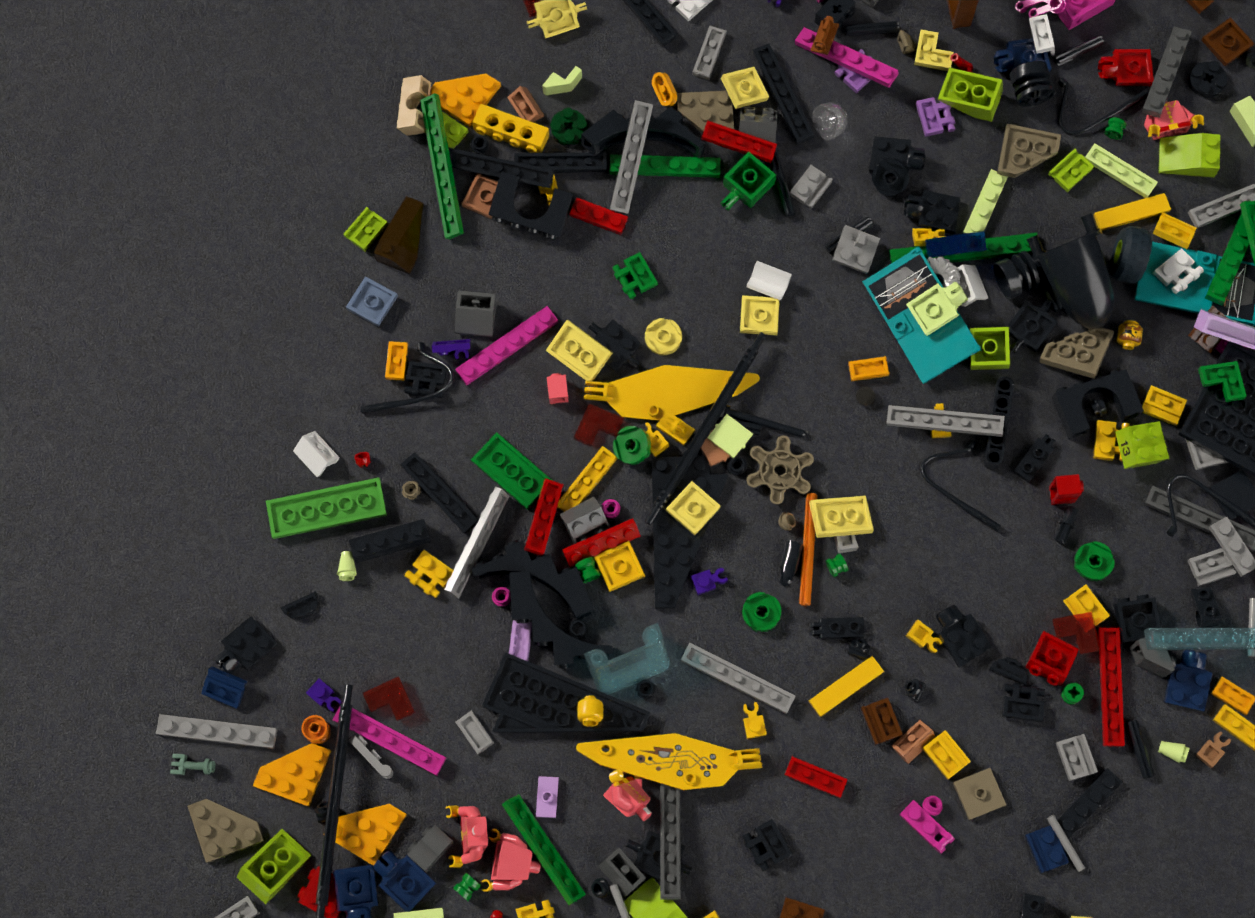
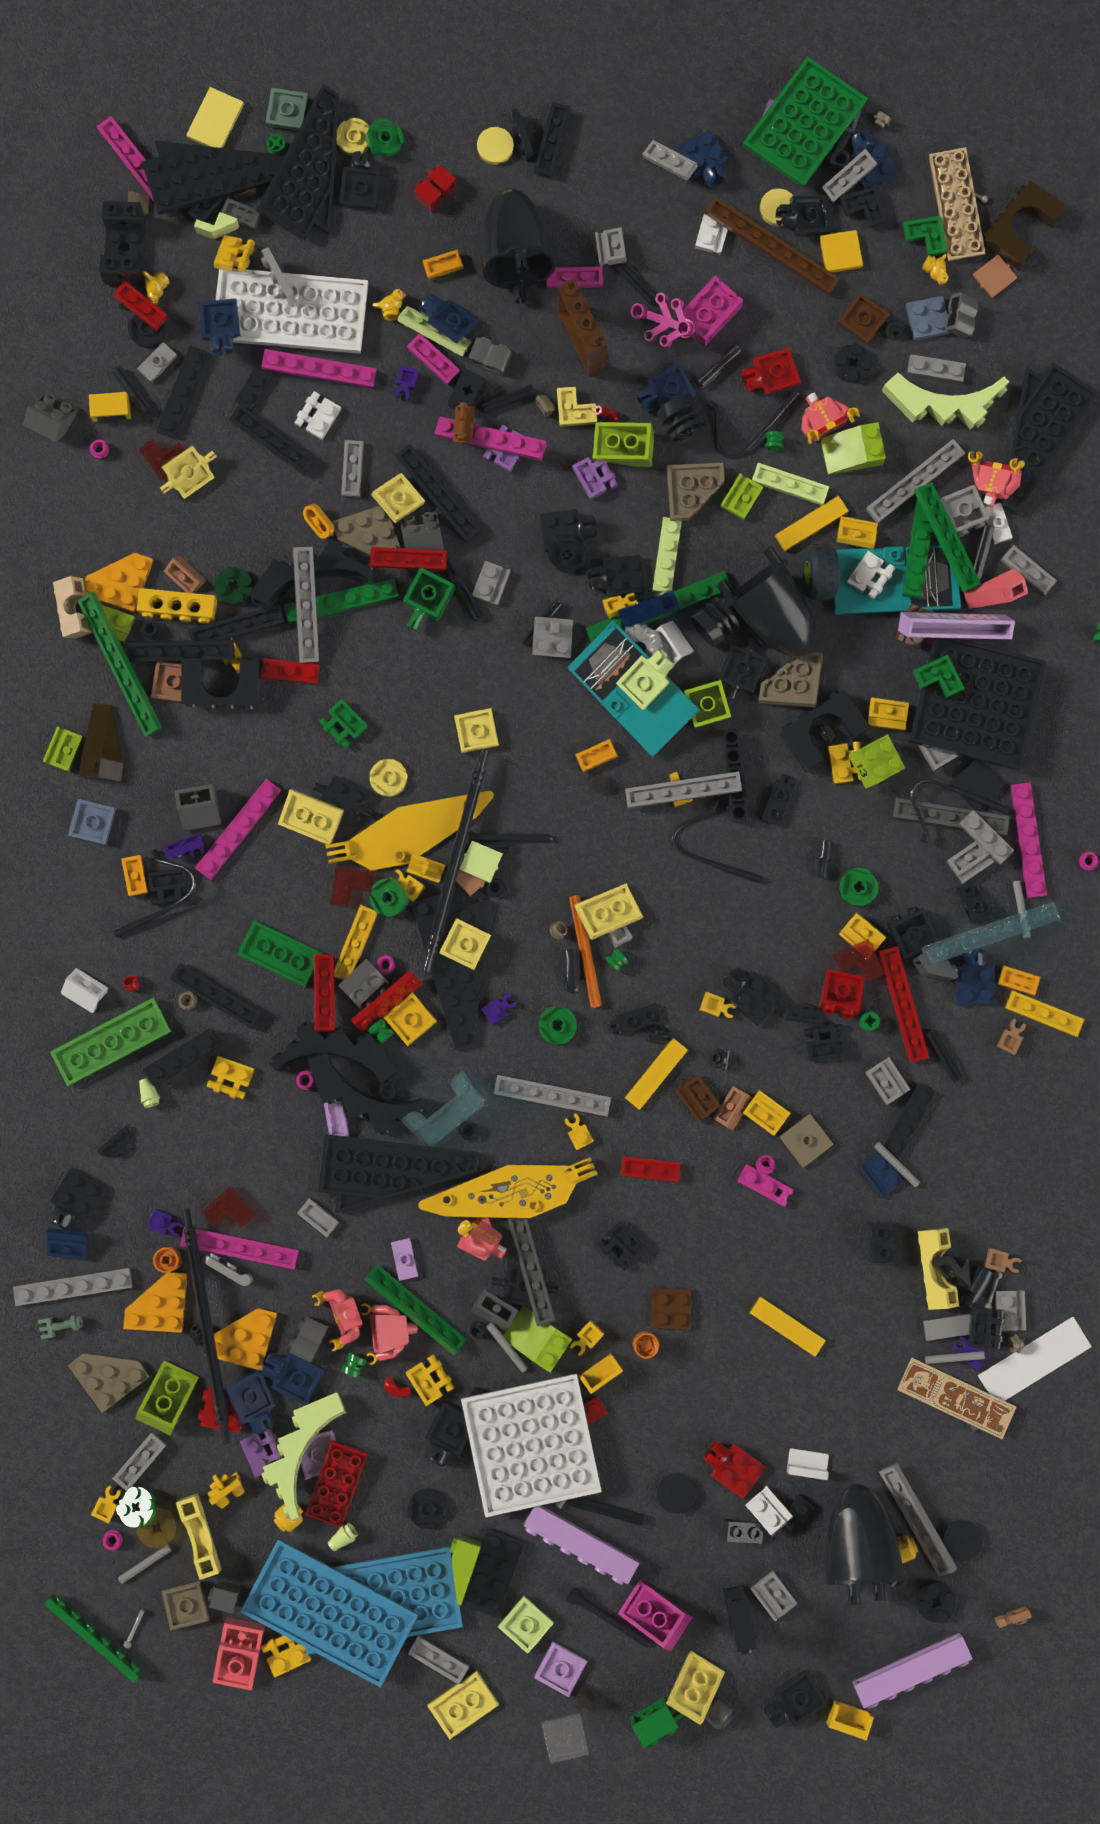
camera: 20 degrees left, 10 degrees up
light grey plate [444,487,509,599] -> none
yellowish green slope [542,66,582,95] -> none
coral brick [547,373,569,404] -> none
yellow head [577,695,603,727] -> none
dark tan plate [746,435,814,505] -> none
white panel [747,261,792,300] -> none
clear cylinder [813,102,848,140] -> none
white panel [1029,14,1055,56] -> none
red piece [1049,474,1084,505] -> none
yellow head [1117,320,1143,350] -> none
dark grey plate [1142,26,1192,118] -> none
yellowish green cone [1158,741,1190,763] -> none

